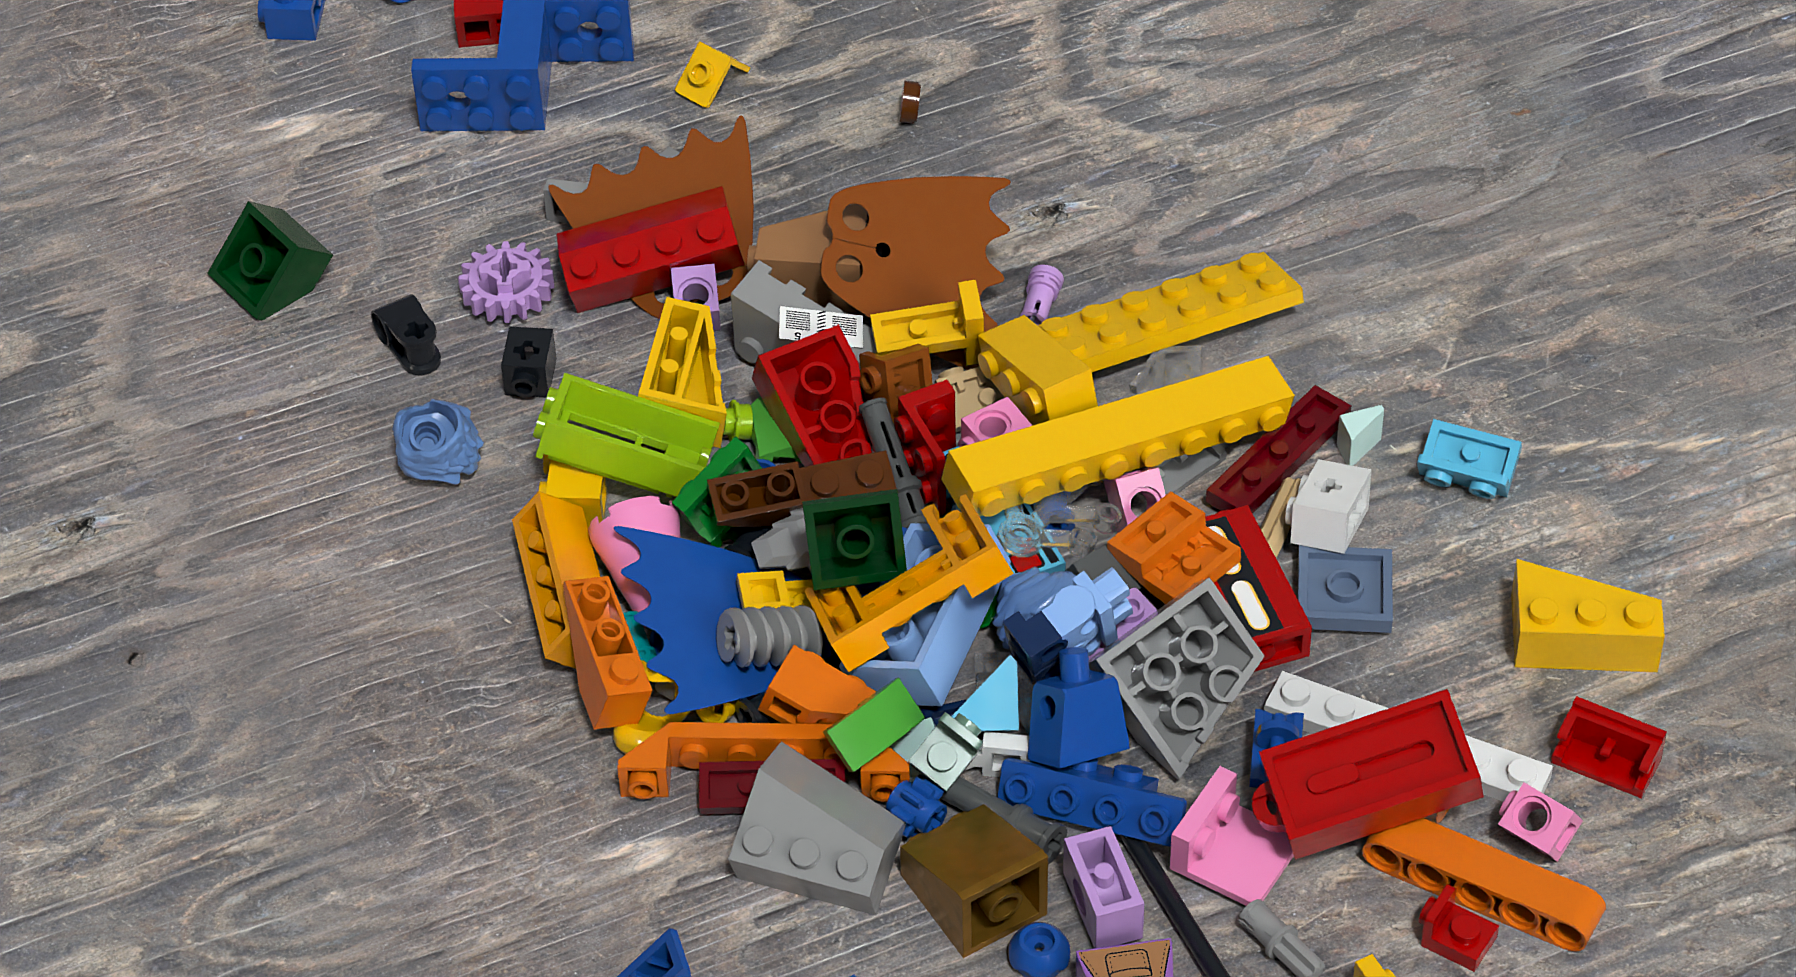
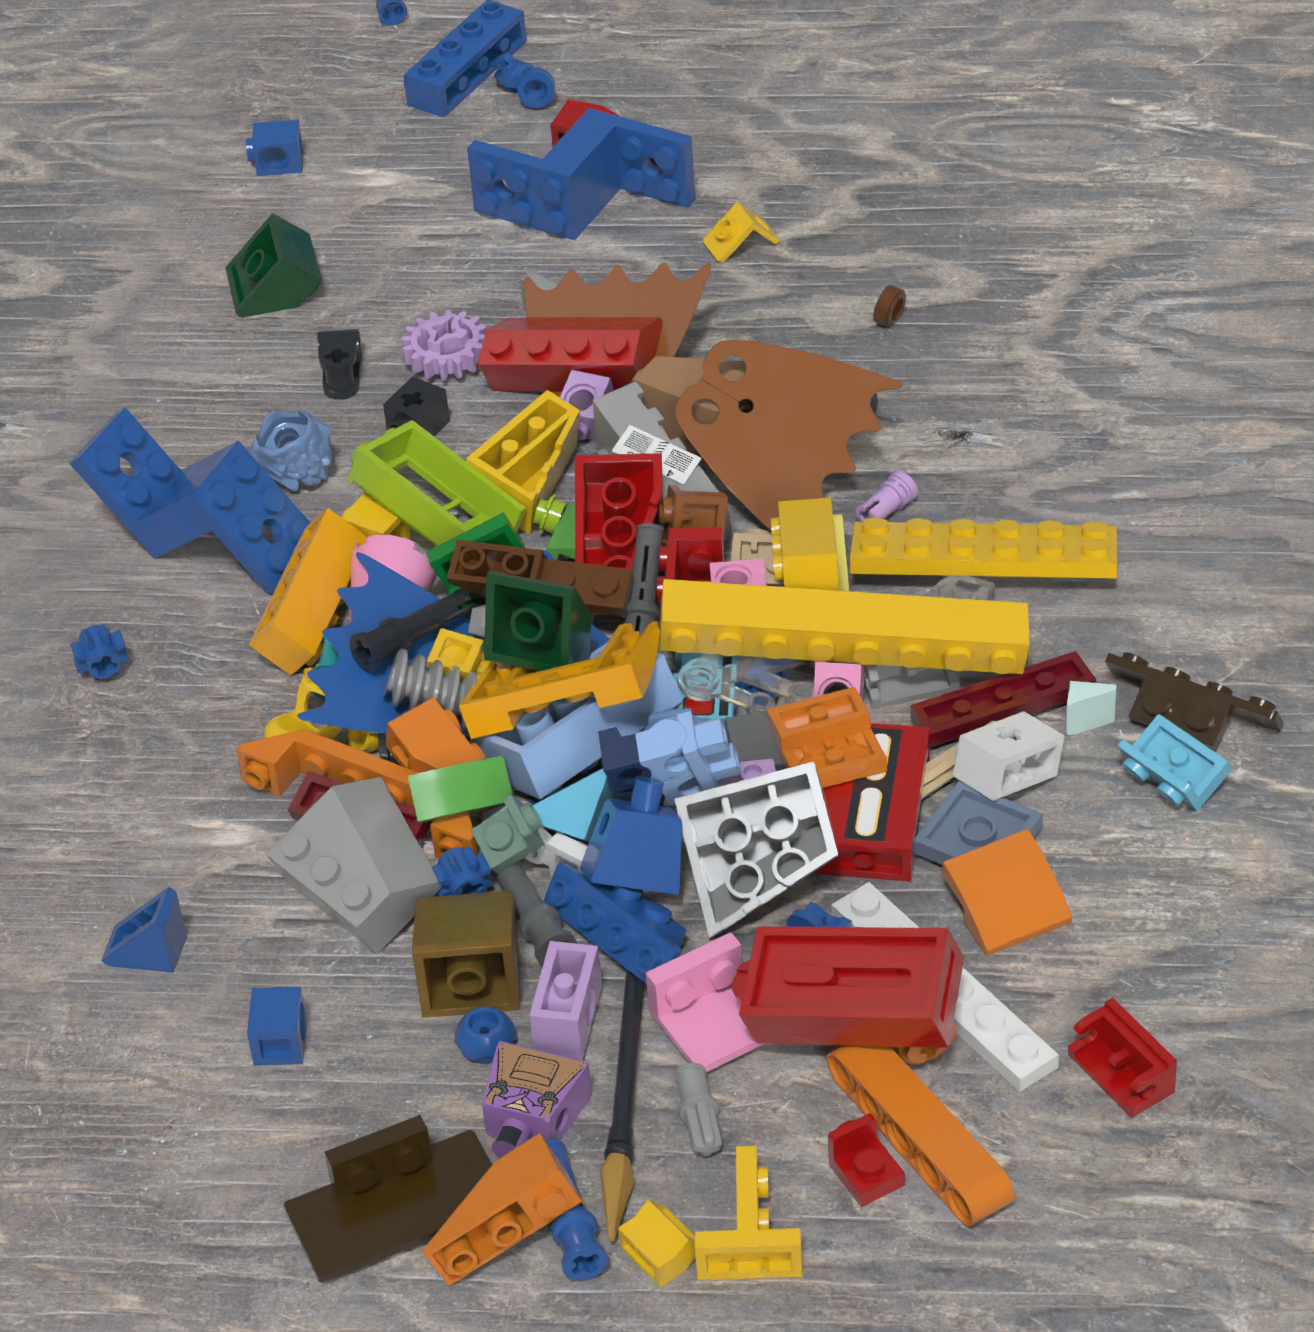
camera: 30 degrees right, 5 degrees down
orange slope [563,576,653,730] -> none
yellow bracket [870,280,984,365] -> none
bright pink brick [1498,782,1583,862] -> none
yellow wedge [1511,559,1665,672] -> none
none -> blue bracket [69,407,310,595]
none -> blue gear [70,624,129,680]
none -> blue brick [246,120,304,176]
none -> black pin [349,589,474,672]
none -> orange slope [942,829,1072,956]
none -> dark brown bracket [1105,652,1284,751]

